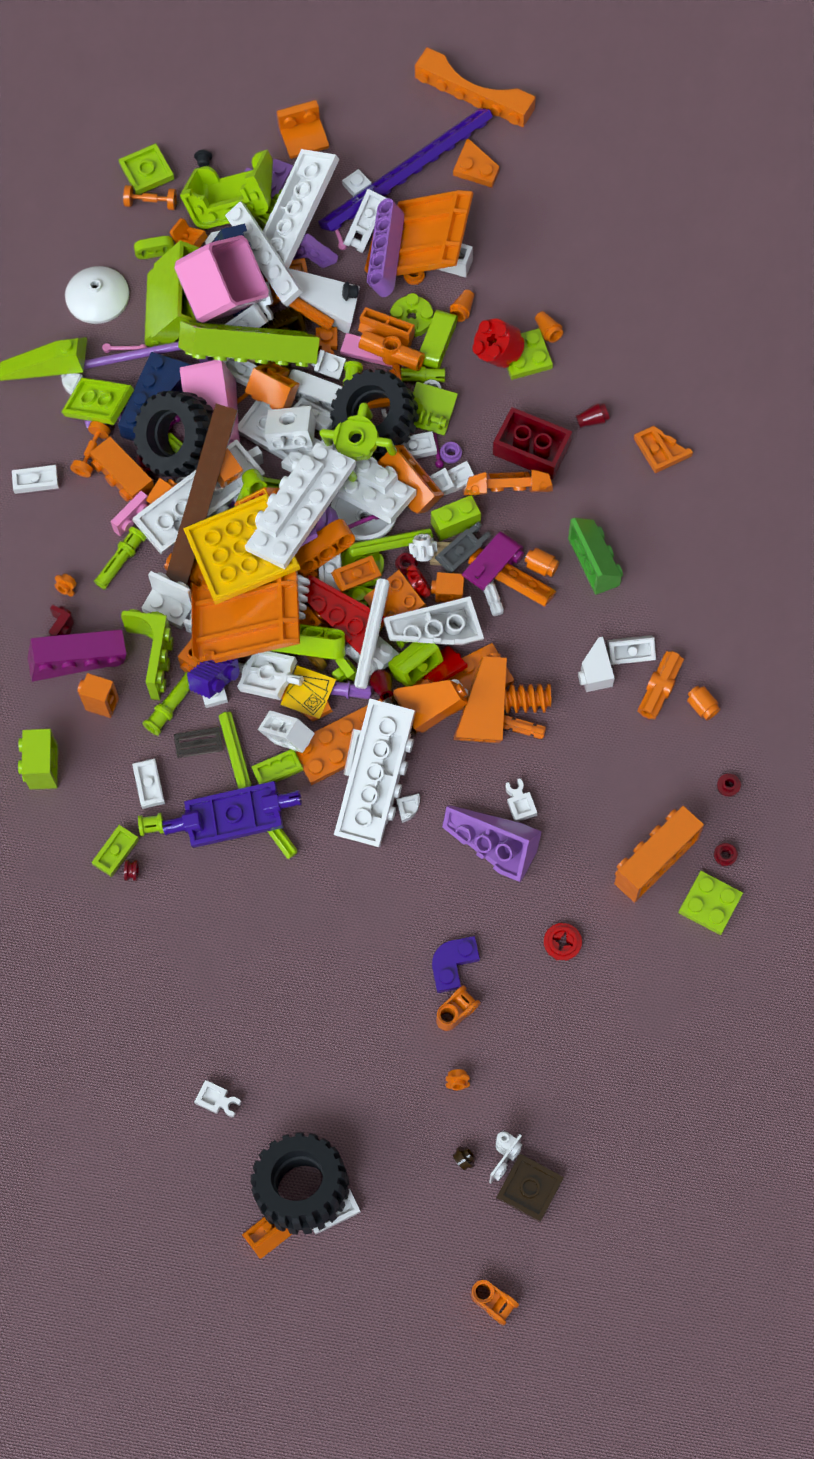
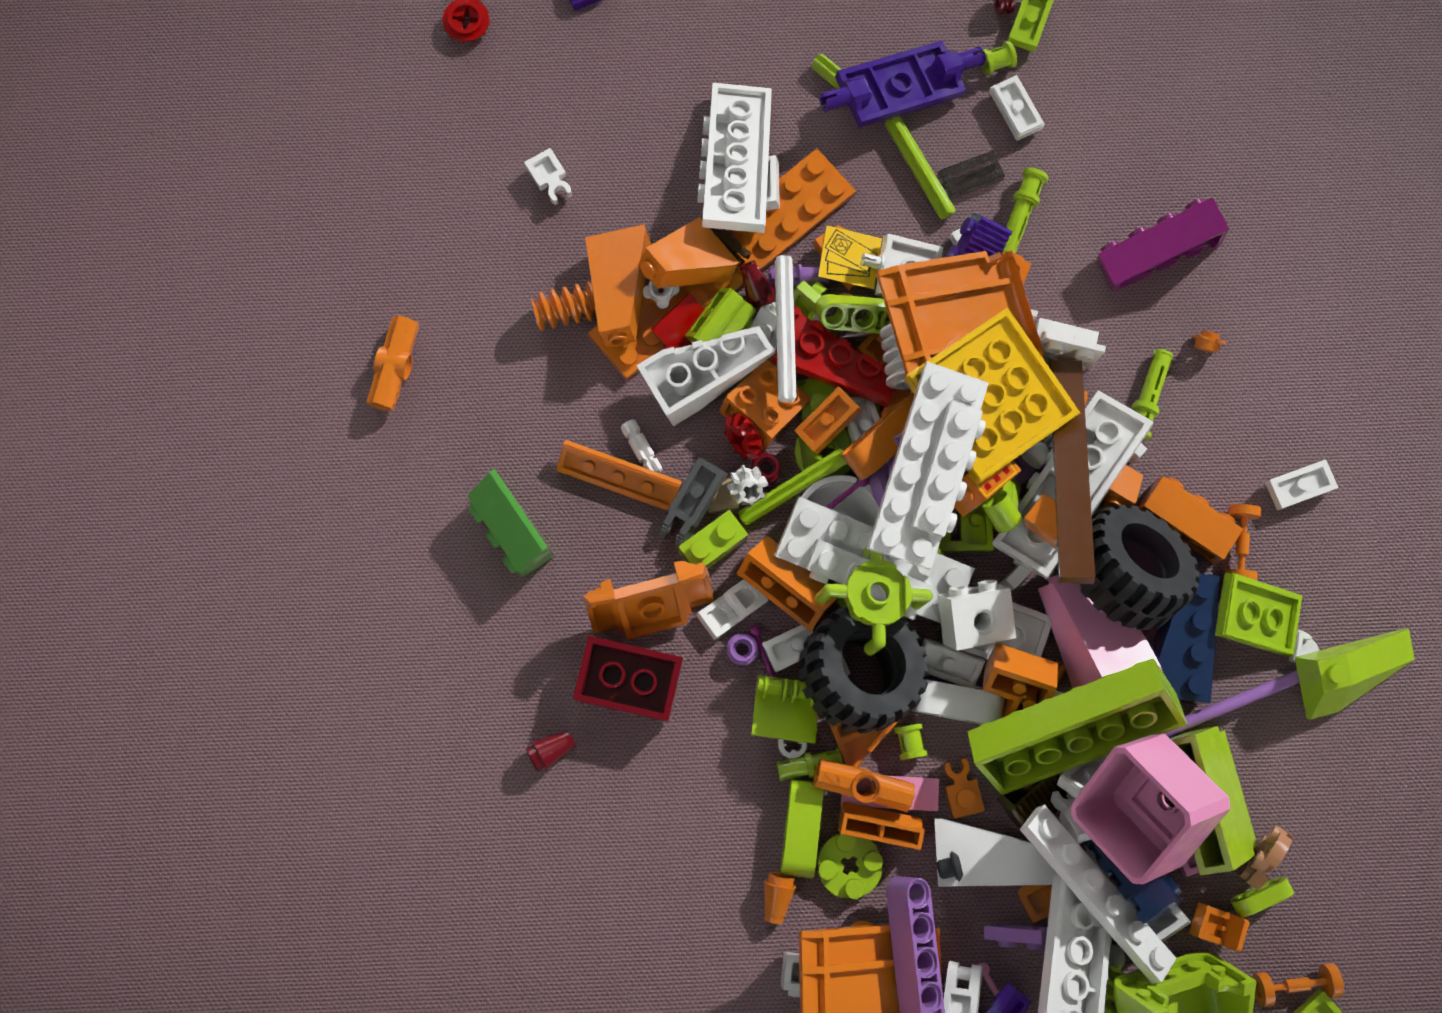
camera: 160 degrees right, 10 degrees up
lime brick [18,729,58,789] -> none
dark red bracket [49,605,74,636] -> none
white dish [65,266,129,324] -> none
orange brick [78,673,119,718] -> none
bright pink hinge [102,343,147,353] -> none
bright pink plate [110,491,150,537] -> none
lime bracket [121,609,174,700] -> none
lime plate [251,749,303,784] -> none
white brick [258,711,315,753] -> none
orange axle [275,294,334,330] -> none
white bracket [311,349,346,380] -> none
white tile [396,794,420,823] -> none
orange brick [431,572,464,603] -> none
medium lavender wedge [442,805,542,882] -> none
magenta door [462,532,524,591] -> none
red brick [472,318,524,368] -> none
orange axle [503,715,546,739] -> none
lime plate [507,328,553,380] -> none
orange brick [524,547,560,577] -> none
orange cone [535,311,563,343] -> none
white slope [578,637,614,692] -> none
white slope [607,635,656,665] -> none
orange brick [614,806,704,903] -> none
orange wing [634,426,693,473] -> none
lime plate [678,871,743,935] -> none
orange brick [687,686,721,721] -> none
dark red plate [714,843,738,866] -> none
dark red plate [717,774,741,797] -> none
none -> nougat plate [1239,825,1293,890]

